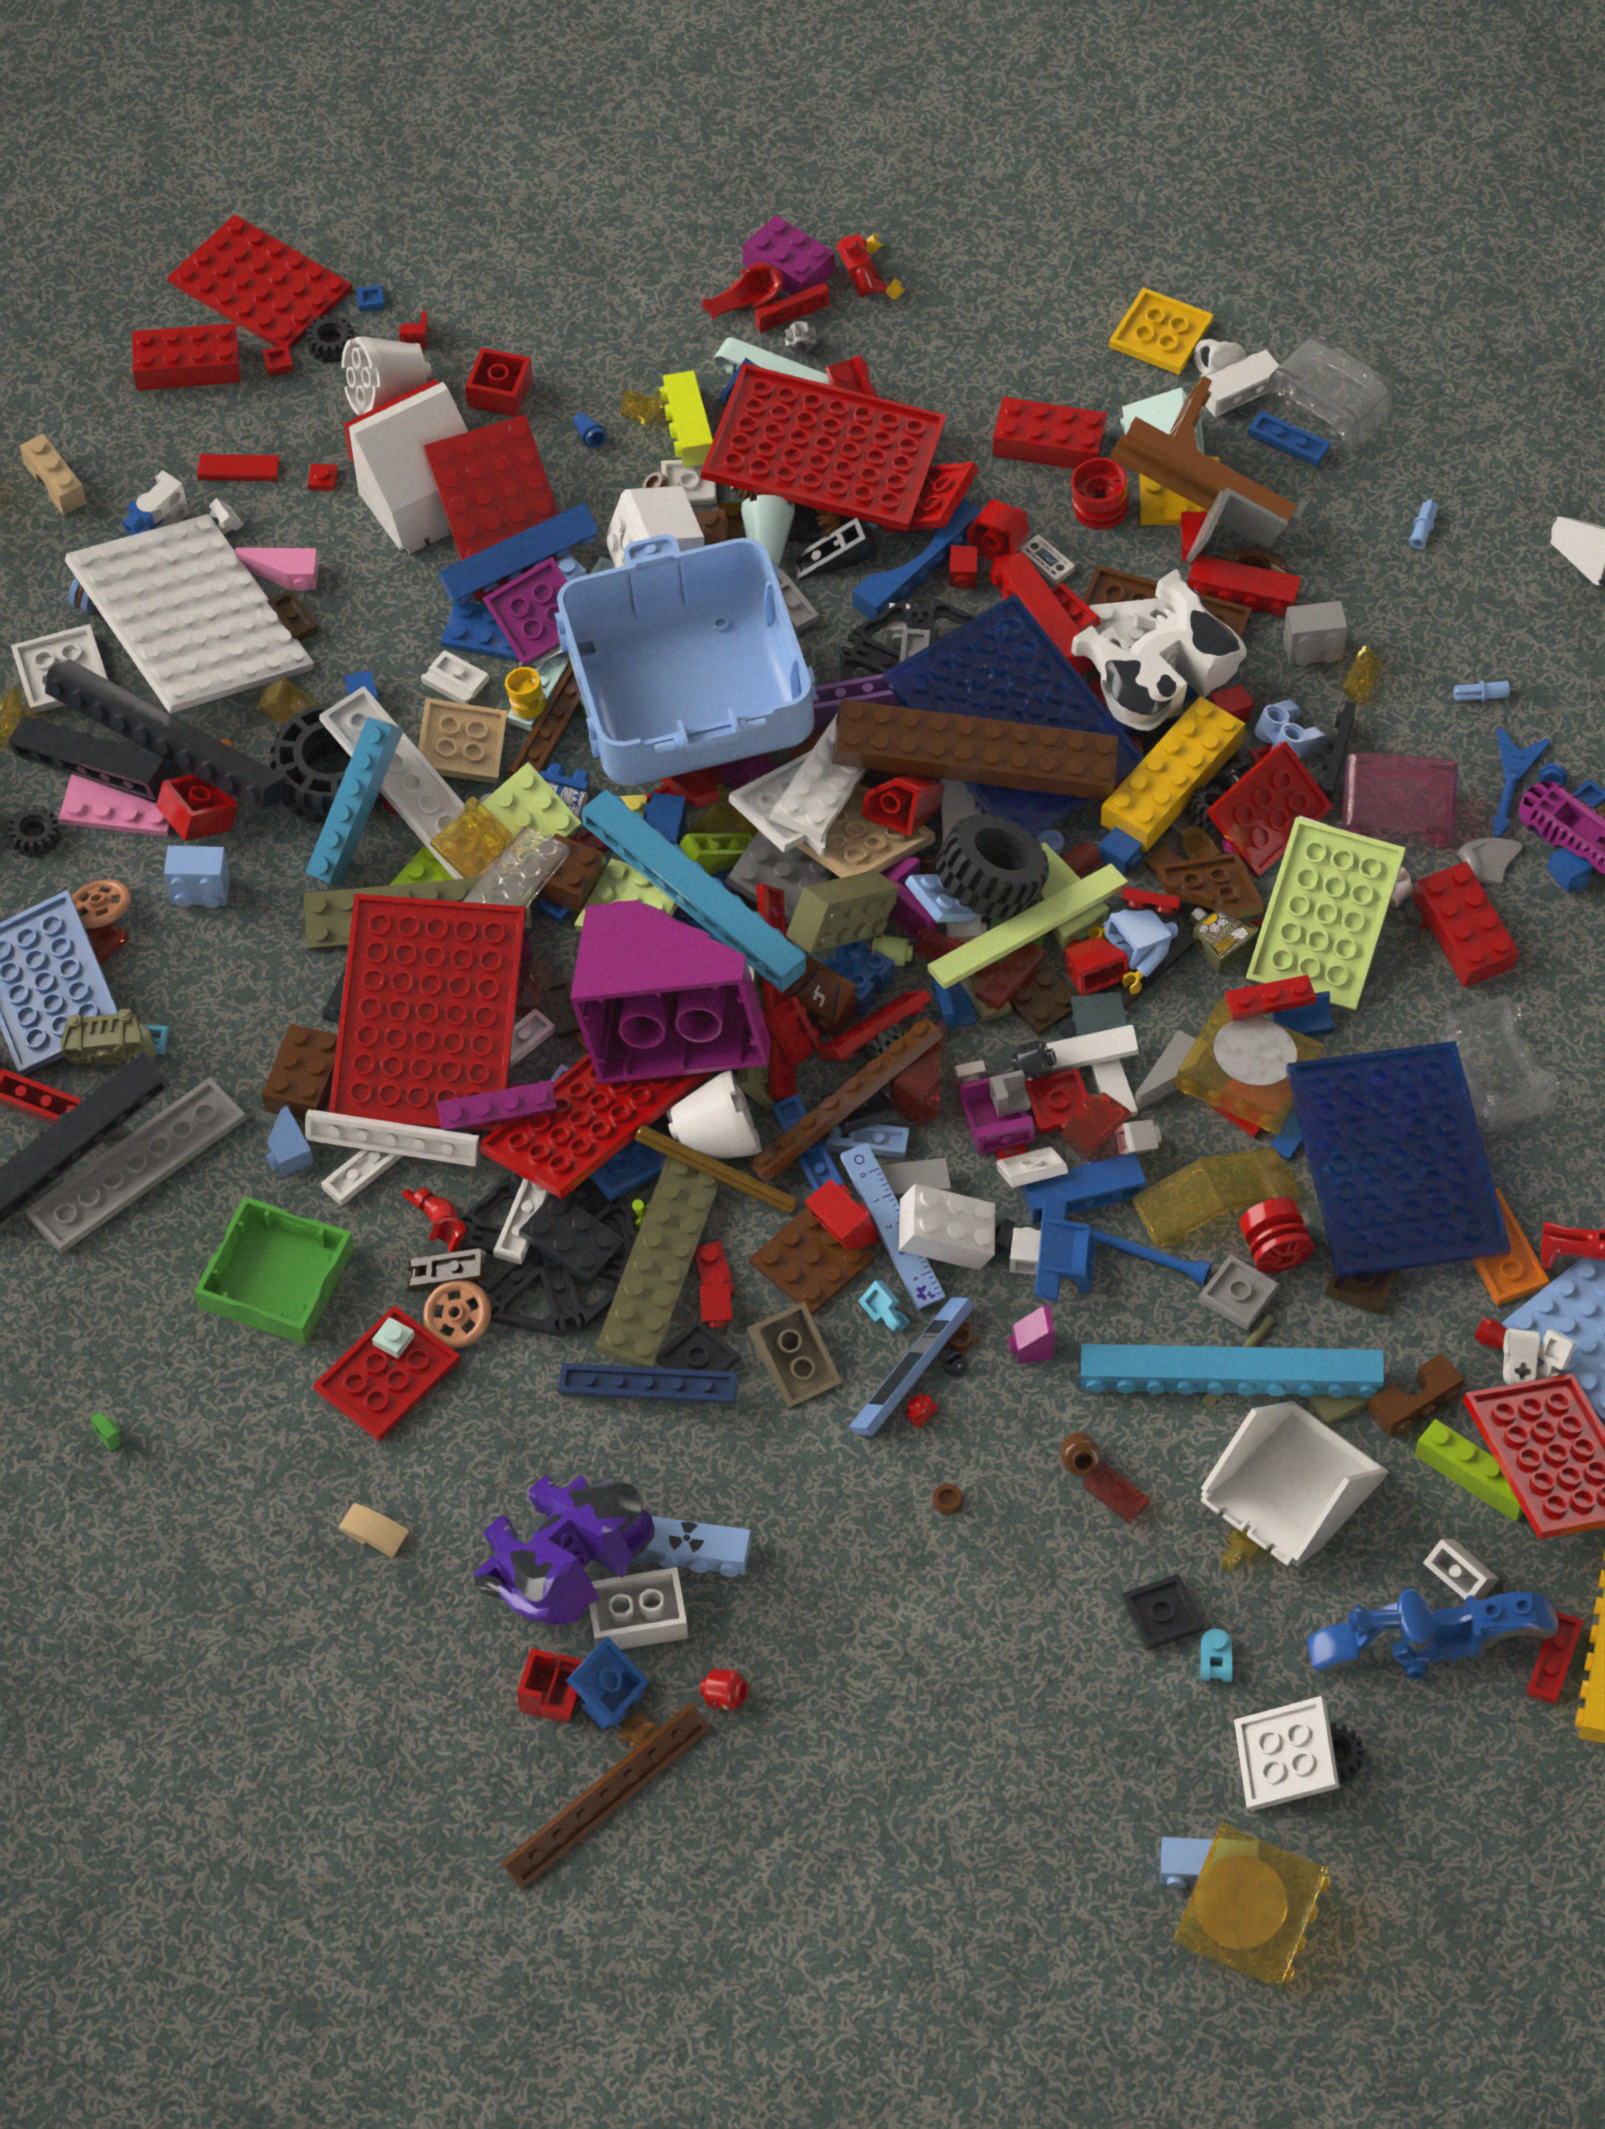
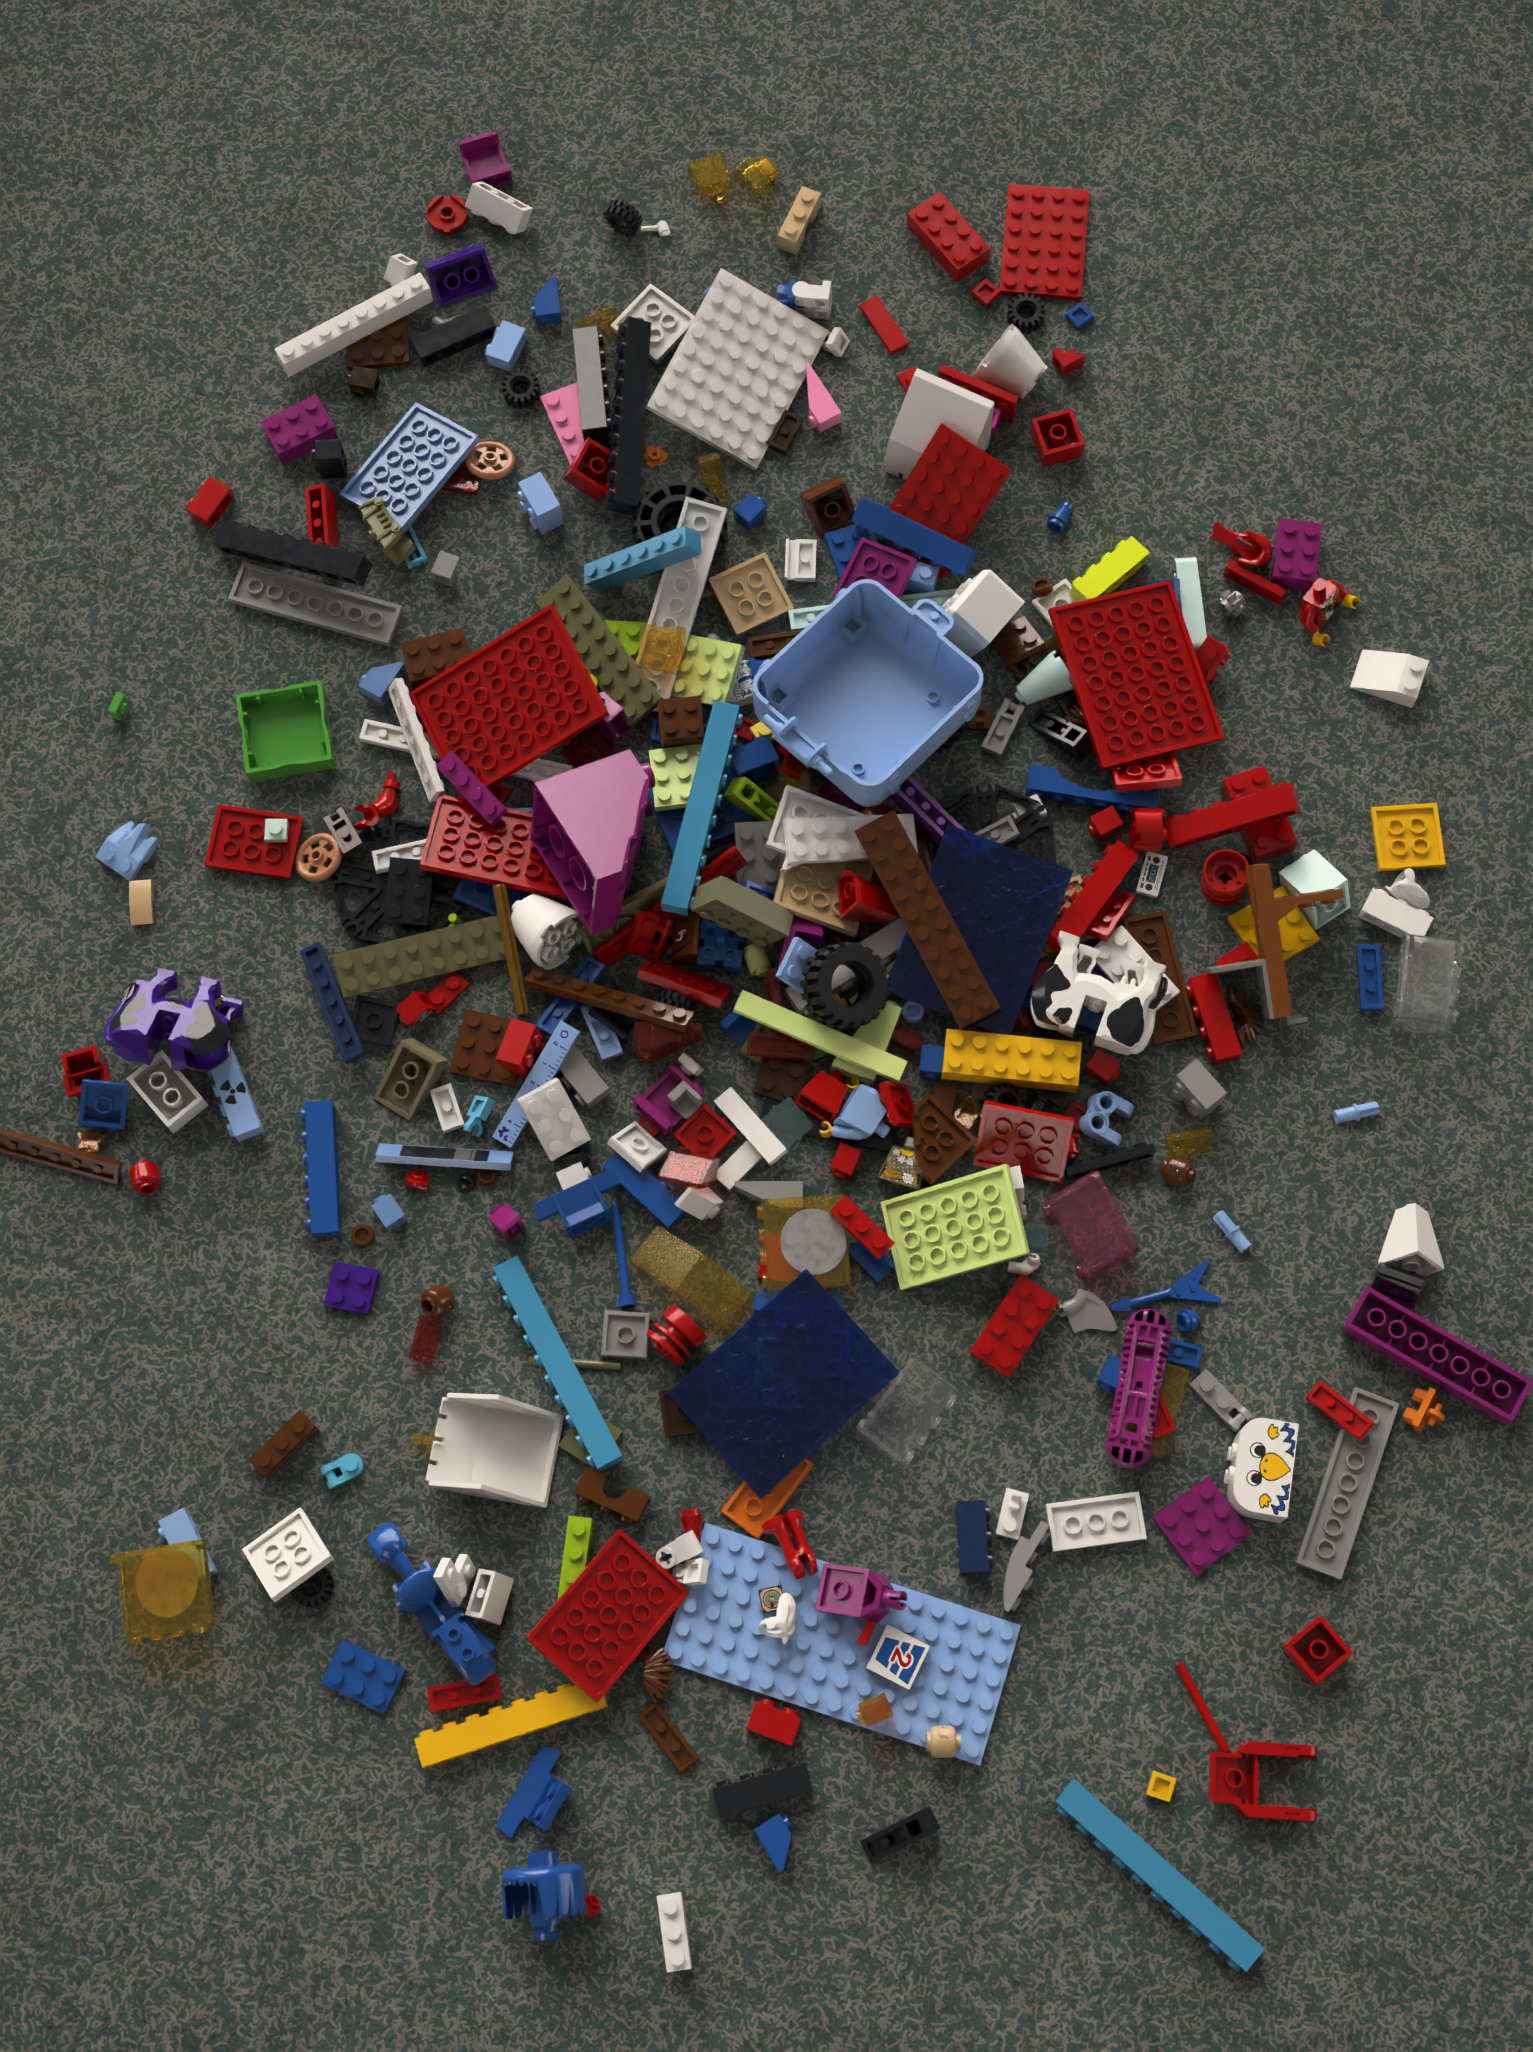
camera: 60 degrees right, 15 degrees up
clear plate [463,826,571,908] -> none
yellow wheel [505,667,547,719] -> none
clear yellow bracket [619,388,662,424] -> none
black head [1012,1041,1057,1081] -> none
black plate [1122,1574,1203,1651] -> none
none -> light blue plate [95,821,159,881]
none -> reddish brown brick [248,1410,319,1480]
none -> blue brick [301,1099,342,1238]
none -> blue plate [321,1639,407,1715]
none -> dark purple plate [323,1261,379,1315]
none -> medium blue brick [371,1193,408,1232]
none -> white plate [429,1083,465,1133]
none -> light grey panel [431,550,460,587]
none -> white plate [433,1554,476,1607]
none -> reddish brown slope [799,476,855,537]
none -> red brick [830,1142,861,1181]
none -> reddish brown head [1161,1155,1196,1188]
none -> red brick [1164,782,1302,850]
none -> white slope [1350,650,1429,708]

